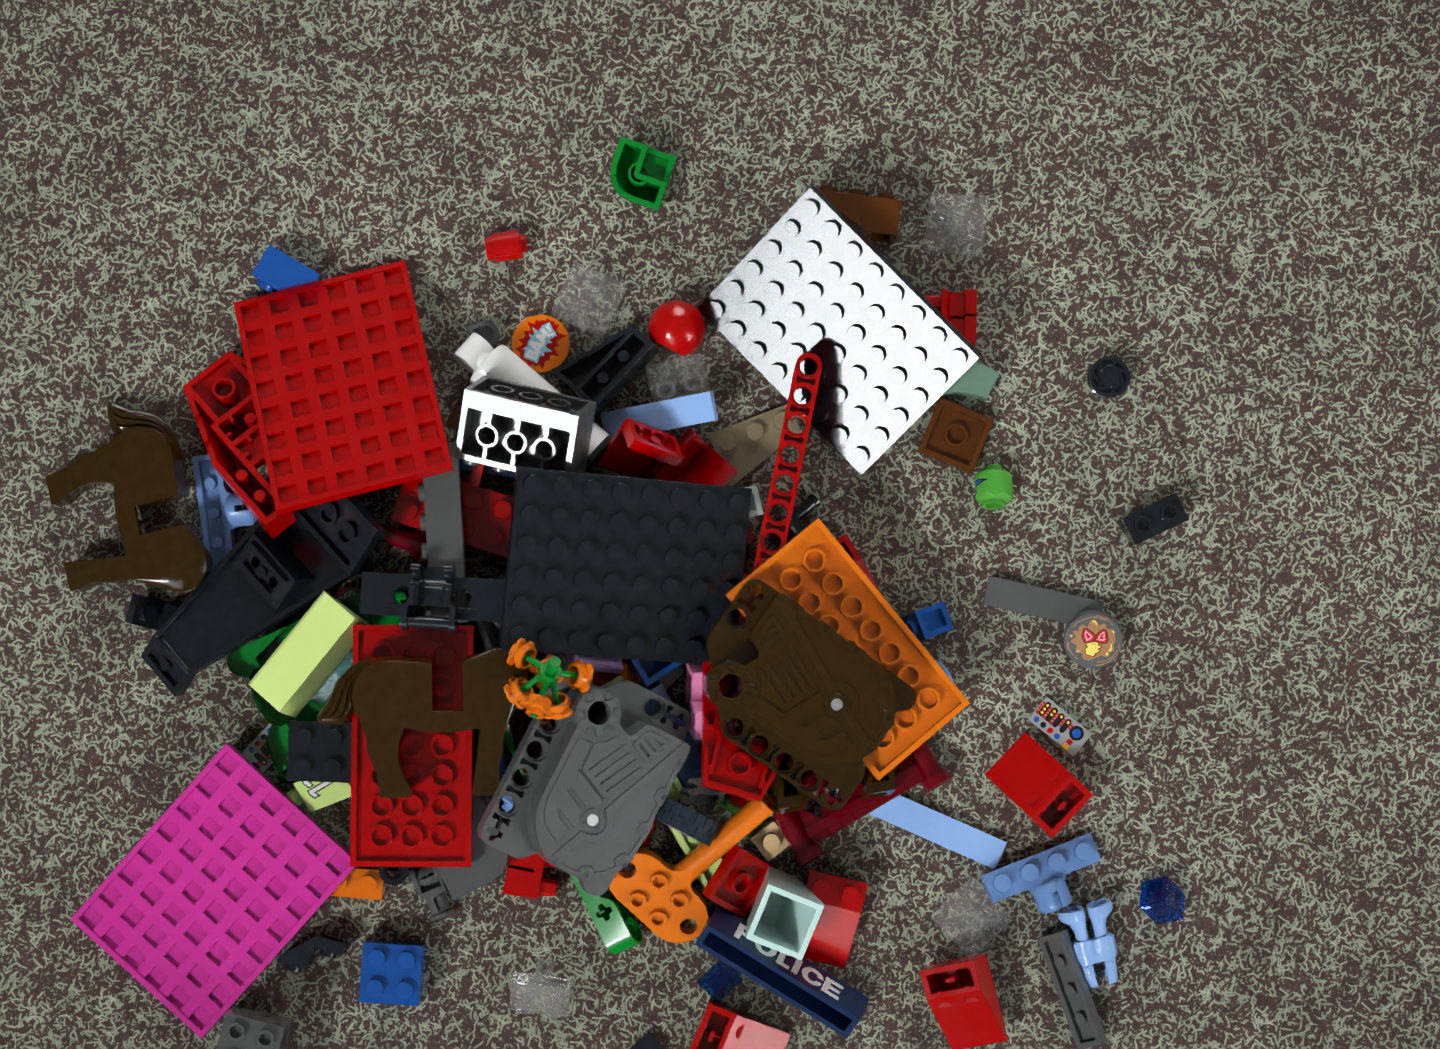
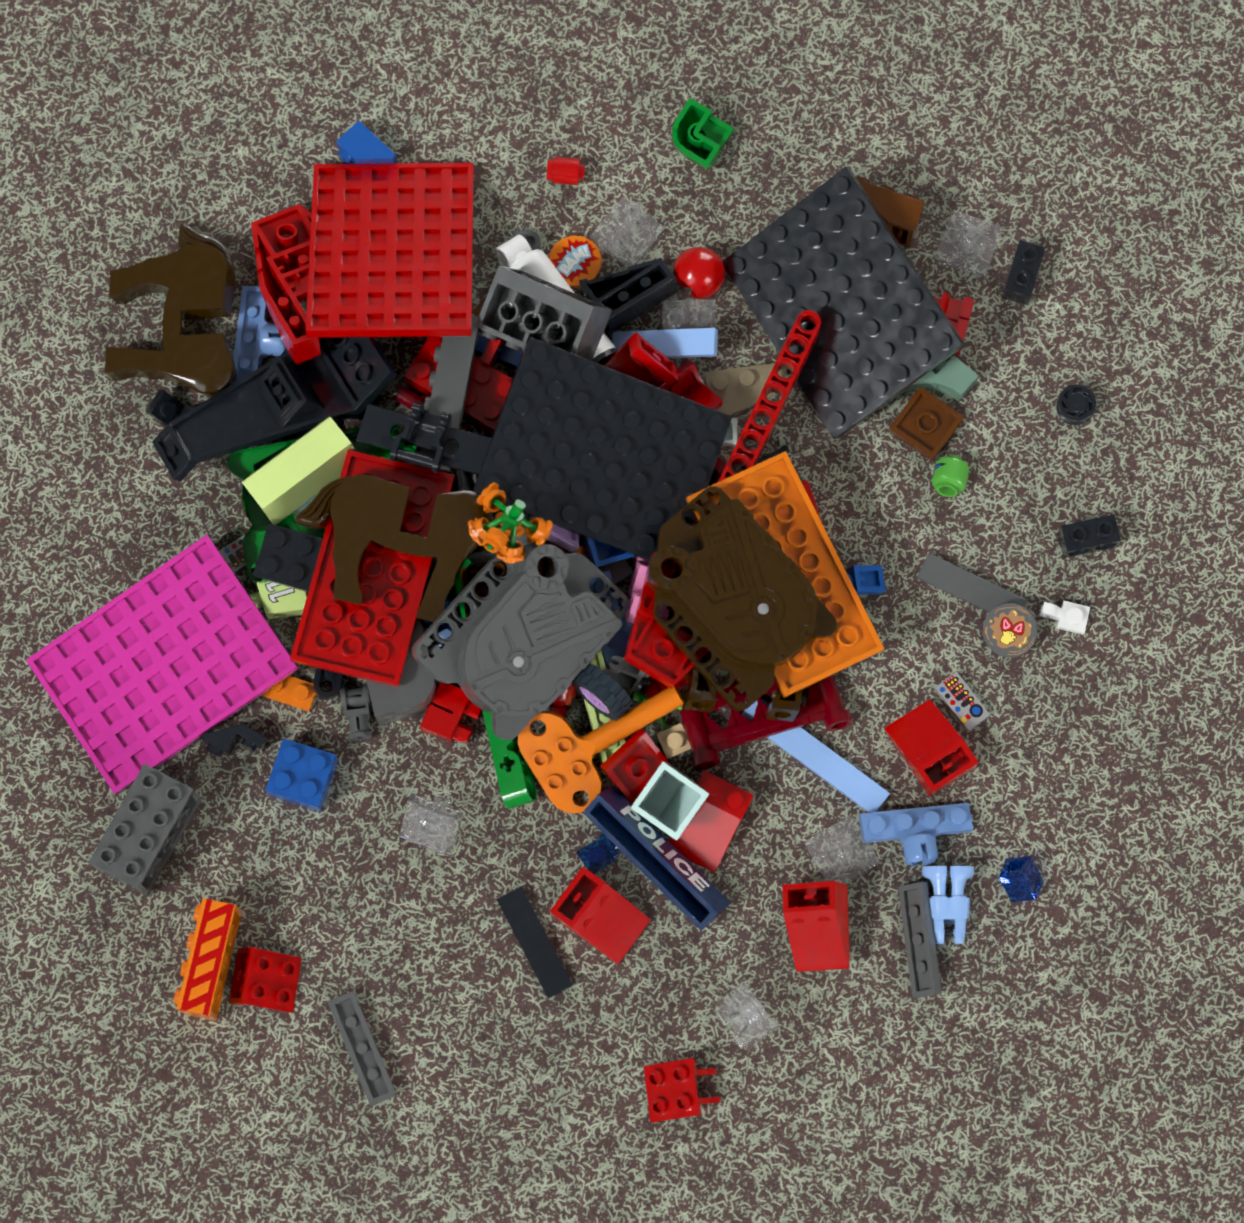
camera: 20 degrees right, 10 degrees down
none -> black brick [1002,240,1046,305]
none -> white plate [1039,601,1090,635]

